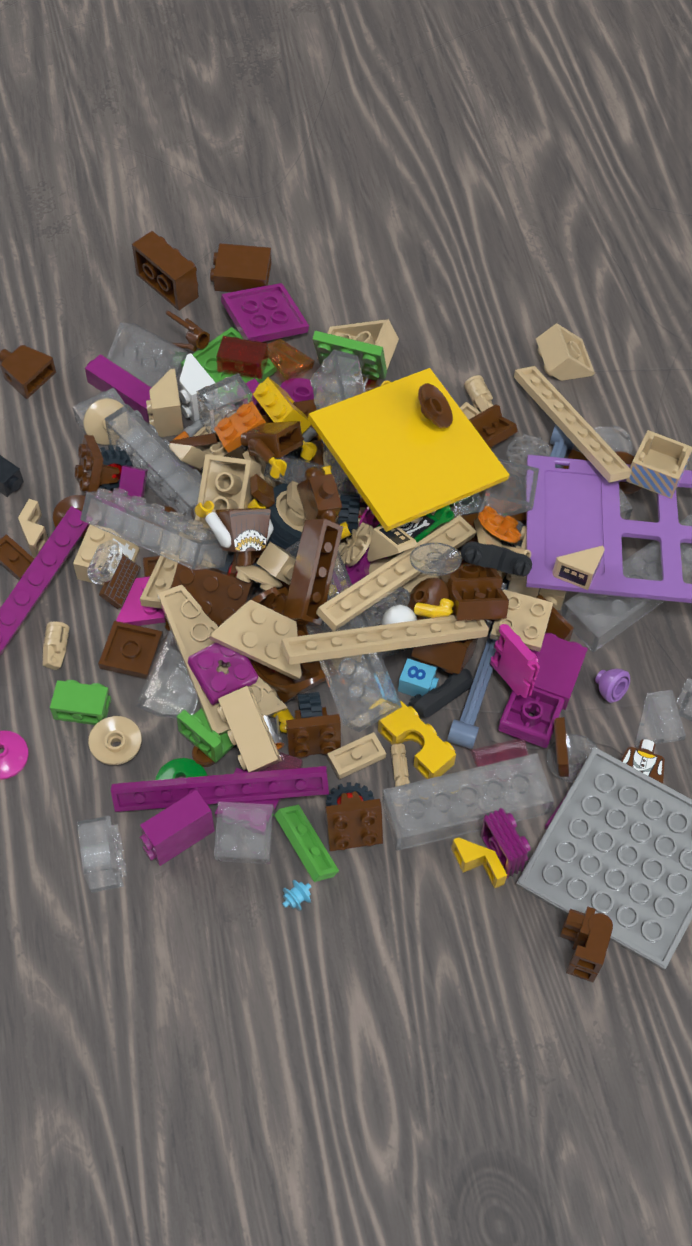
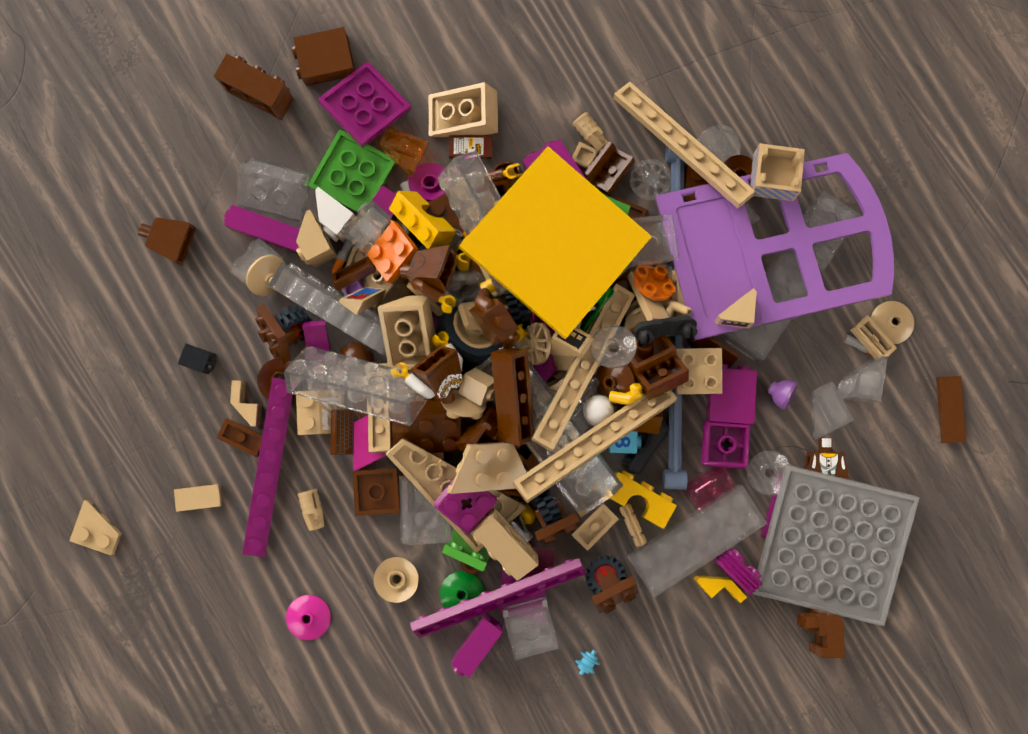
camera: 15 degrees left, 25 degrees up
bright green brick [50,680,111,725] -> none
clear brick [77,815,127,893] -> none
clear beam [87,540,122,584] -> none
reddish brown plant [166,311,210,352] -> none
clear red brick [216,336,268,379] -> none
reddish brown tile [250,473,275,508] -> none
bright green plate [274,805,339,882] -> none
bright green plate [312,331,387,380] -> none
reddish brown dish [418,383,453,429] -> none
dark pink plate [490,624,540,698] -> none
tan slope [536,323,595,381] -> none
reddish brown tile [554,717,569,777] -> none

